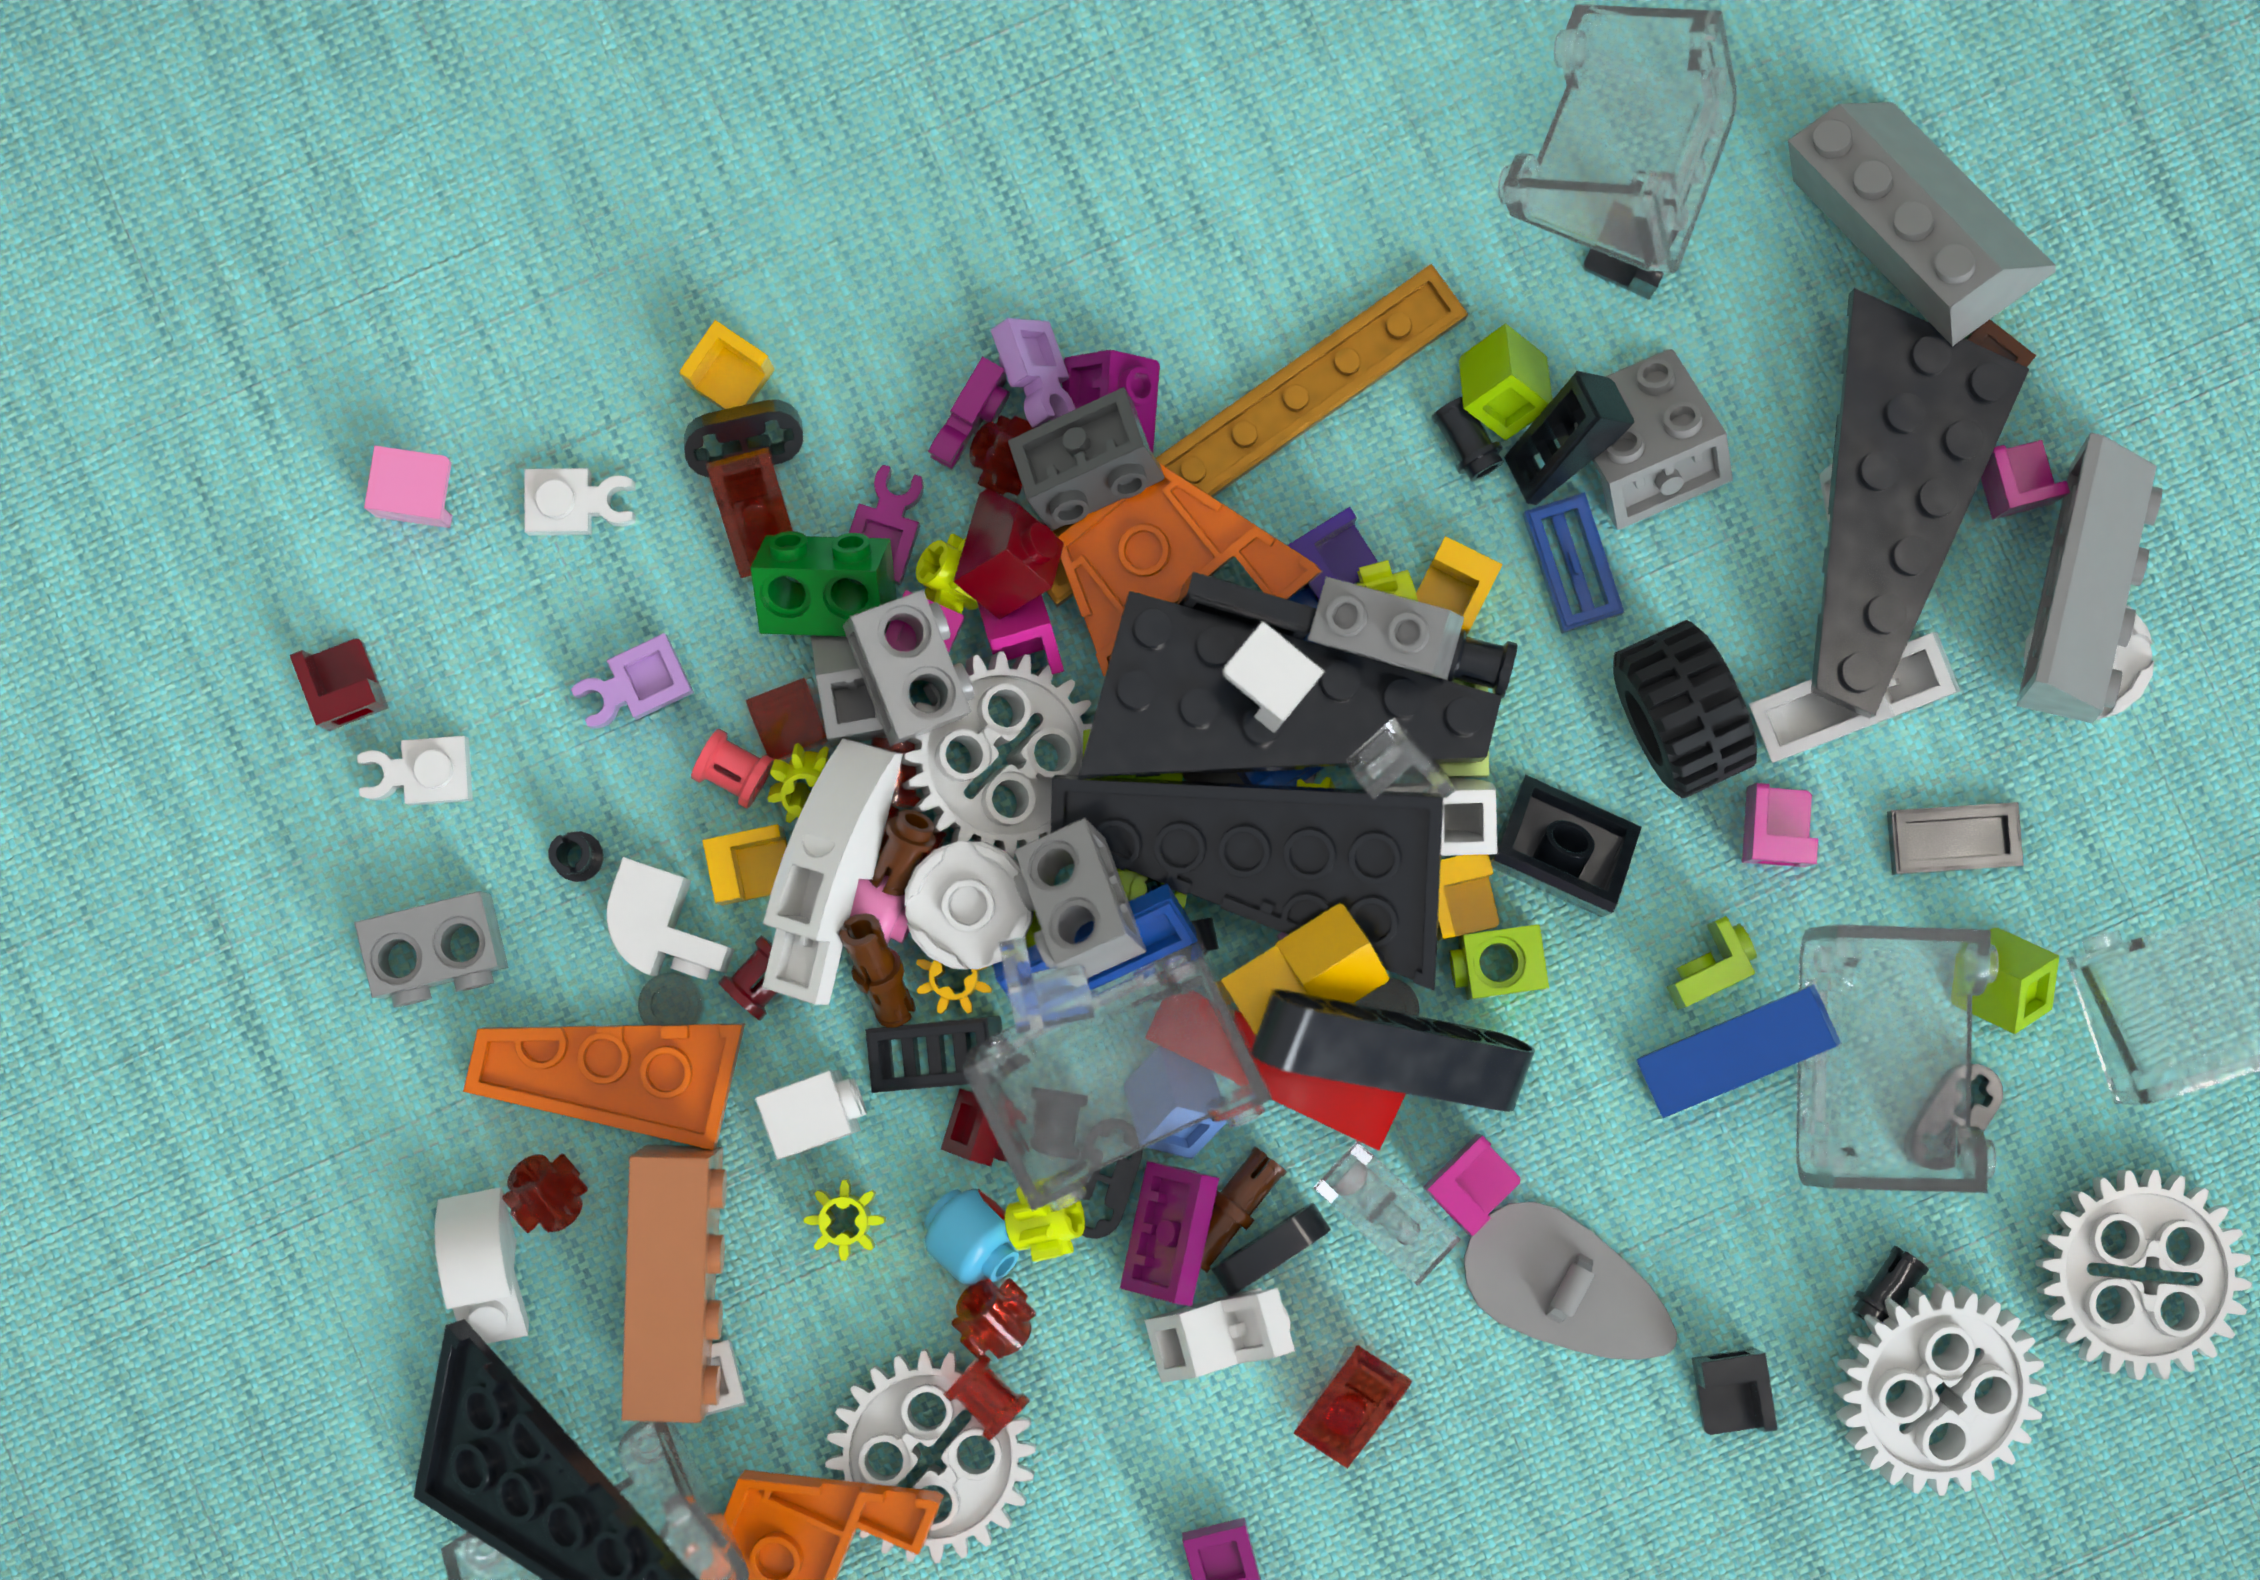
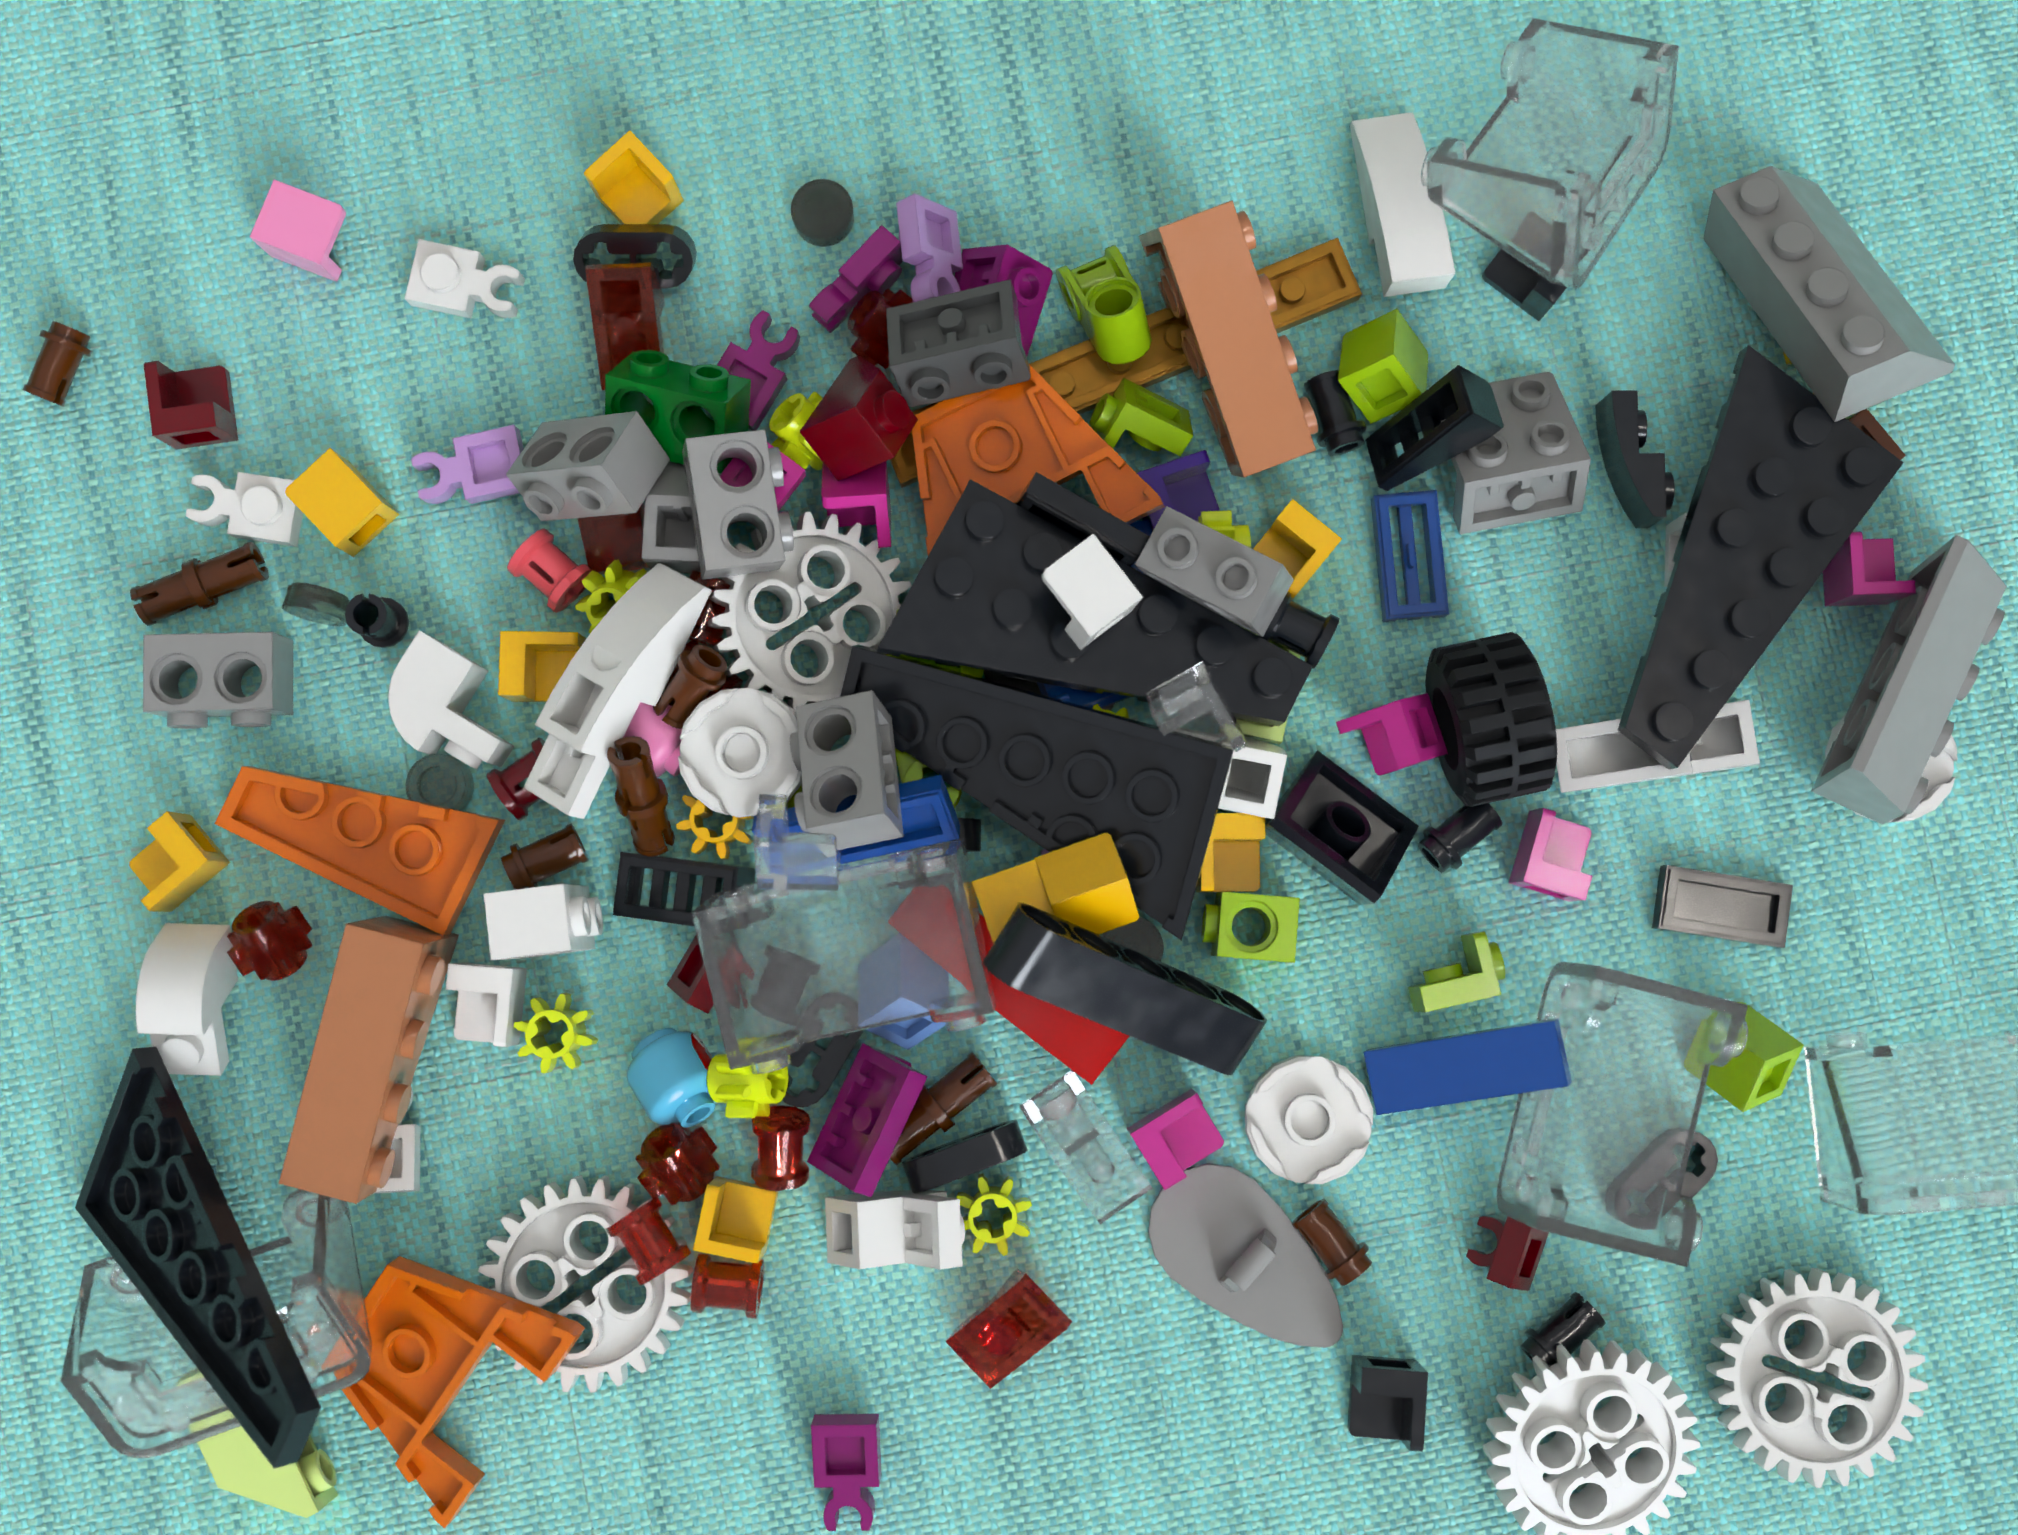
camera: 10 degrees right, 0 degrees up
none -> reddish brown pin [22,321,92,407]
none -> yellow panel [129,811,230,912]
none -> reddish brown pin [130,542,269,626]
none -> clear smoke tile [282,582,349,626]
none -> yellow panel [285,448,400,557]
none -> white panel [445,963,527,1047]
none -> reddish brown pin [501,824,589,890]
none -> light grey brick [506,411,670,521]
none -> clear red bush [691,1253,765,1319]
none -> yellow panel [693,1176,779,1263]
none -> clear red bush [751,1105,810,1191]
none -> clear smoke tile [791,179,855,247]
none -> neon yellow gear [956,1173,1032,1256]
none -> lime piece [1056,245,1152,364]
none -> lime bracket [1089,377,1193,457]
none -> nougat wedge [1139,200,1318,478]
none -> white tile [1245,1055,1373,1184]
none -> reddish brown pin [1292,1198,1372,1286]
none -> dark pink panel [1336,693,1448,775]
none -> white slope [1350,112,1455,297]
none -> black pin [1418,803,1502,873]
none -> dark red tile [1466,1216,1550,1291]
none -> black slope [1595,390,1675,528]

